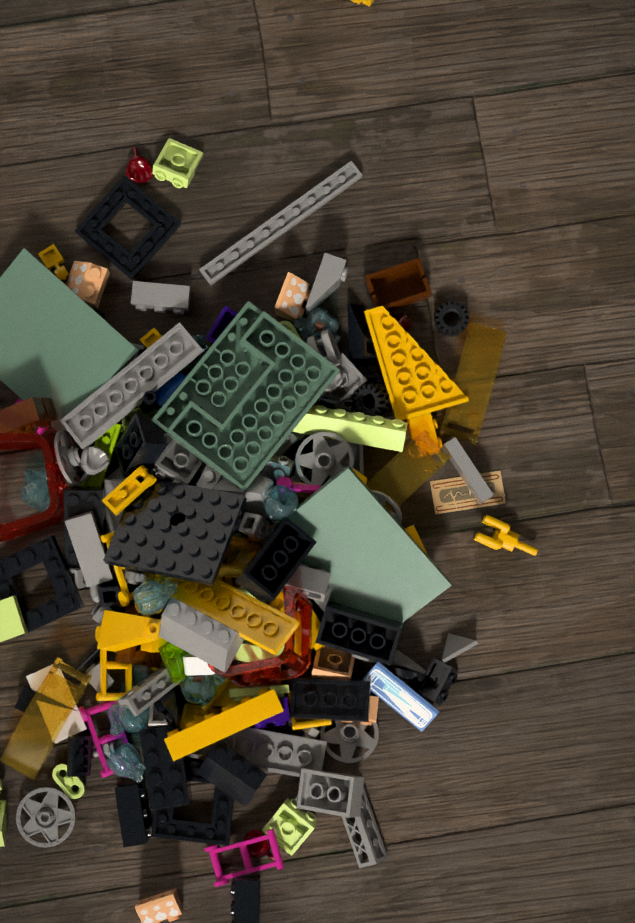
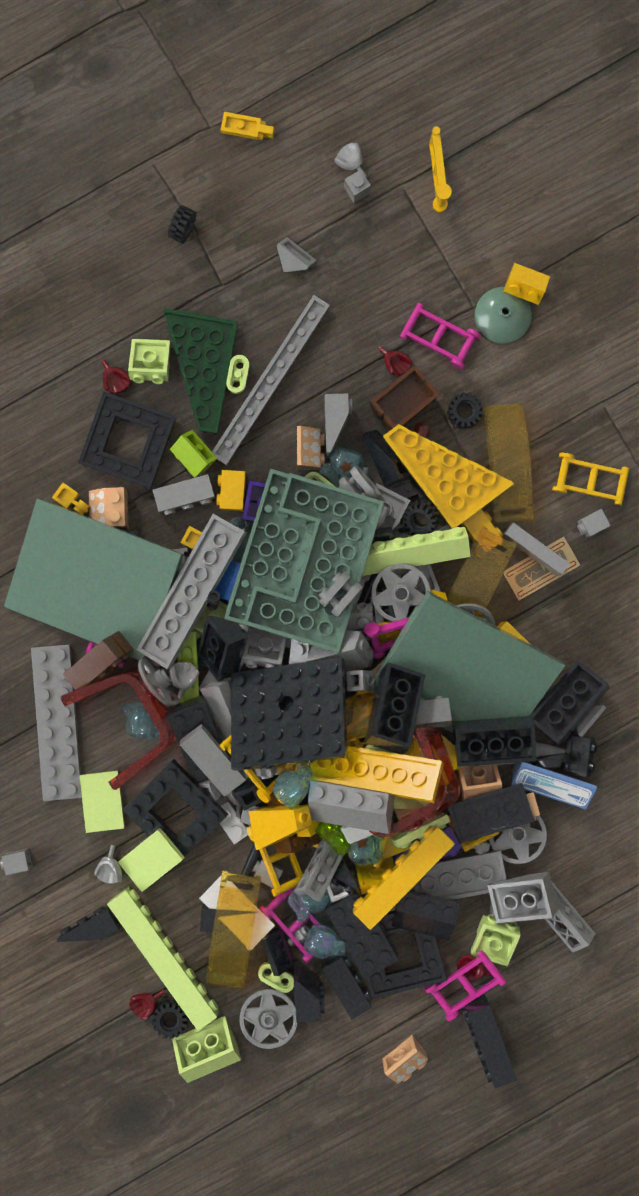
camera: 25 degrees left, 5 degrees up
yellow plate [102,465,157,516] -> none
clear light blue piece [264,485,299,523] -> none
yellow plant [474,514,538,556] -> none
none -> dark green wing [164,308,238,435]
none -> black tyre [168,205,197,244]
none -> lime brick [170,430,217,478]
none -> yellow brick [217,470,246,512]
none -> white plate [220,801,248,844]
none -> yellowish green plate [226,355,249,394]
none -> light grey slope [277,237,317,272]
none -> black slope [294,959,325,1023]
none -> light grey brick [319,572,363,617]
none -> light grey piece [334,143,367,177]
none -> light grey brick [344,169,371,203]
none -> dark red piece [378,346,412,376]
none -> dark pink piece [400,303,481,370]
none -> yellow piece [429,126,452,213]
none -> sand green dish [474,287,532,344]
none -> yellow brick [503,263,550,305]
none -> black brick [530,660,610,747]
none -> yellow piece [552,453,629,506]
none -> light grey brick [577,509,611,538]

